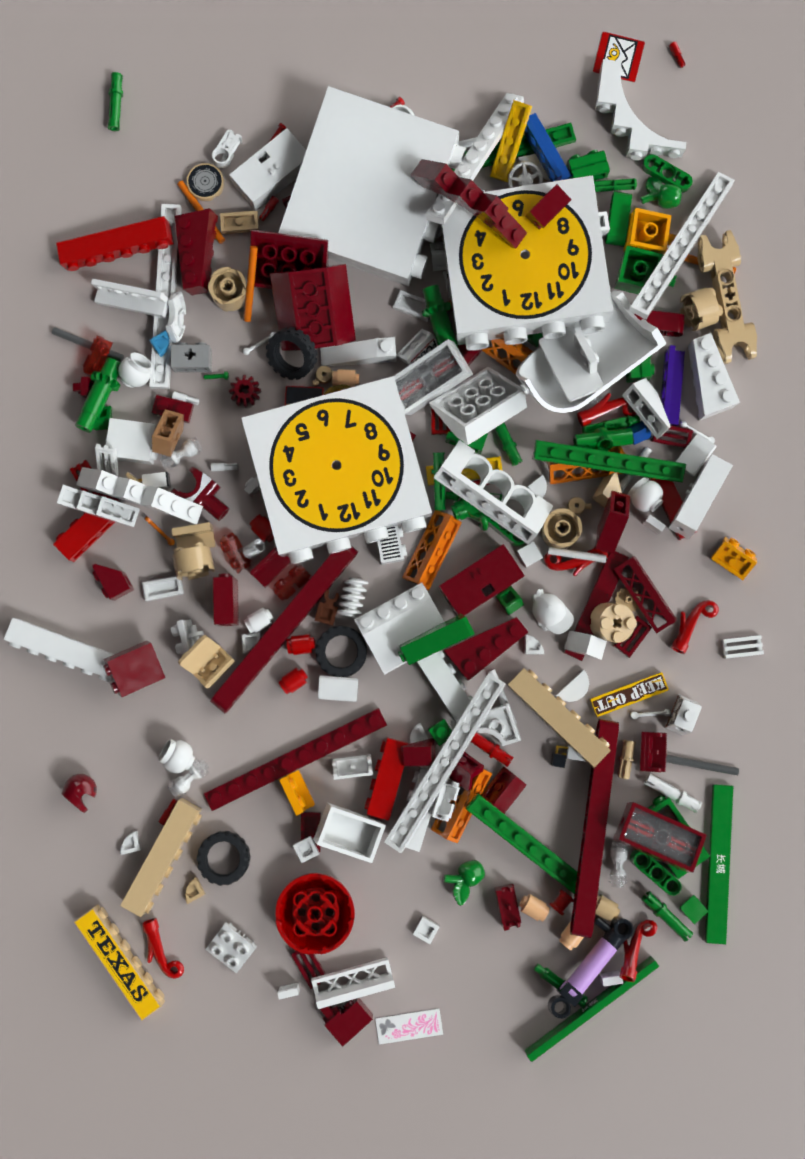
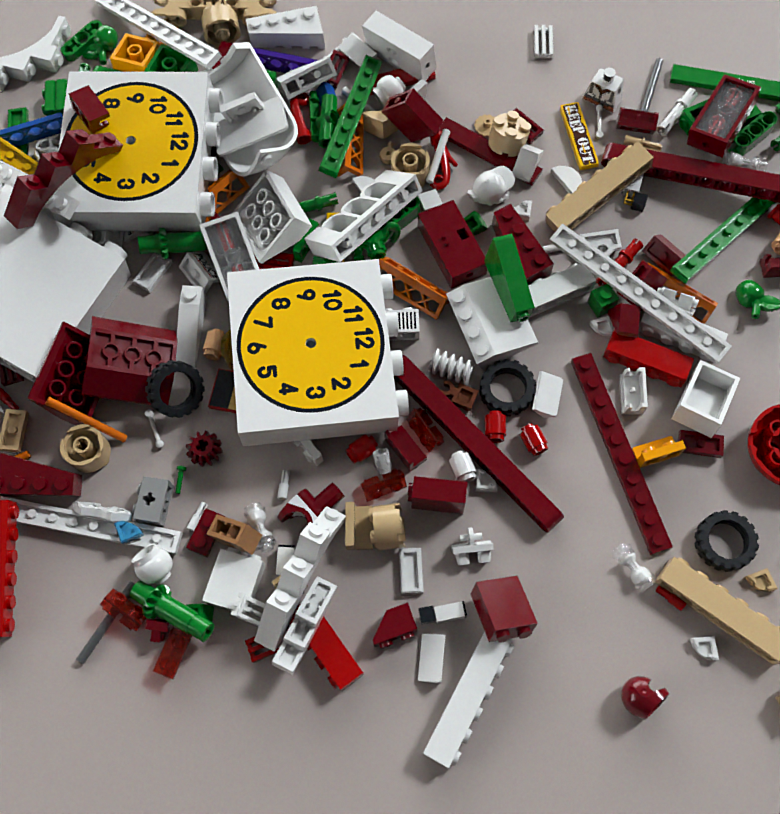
camera: 75 degrees left, 15 degrees down
white fence [91,279,169,318] -> none
orange hinge [144,516,175,546] -> none
white piece [158,739,195,774] -> none
tan bracket [178,635,235,689] -> none
white tile [293,836,320,863] -> none
tan piece [312,366,333,387] -> none
dark red fence [614,555,677,634] -> none
red plant [671,600,719,654] -> none
light orange bracket [711,537,757,580] -> none
none -> clear red hinge [153,627,192,680]
none -> white piece [418,601,467,625]
none -> white slope [418,634,445,683]

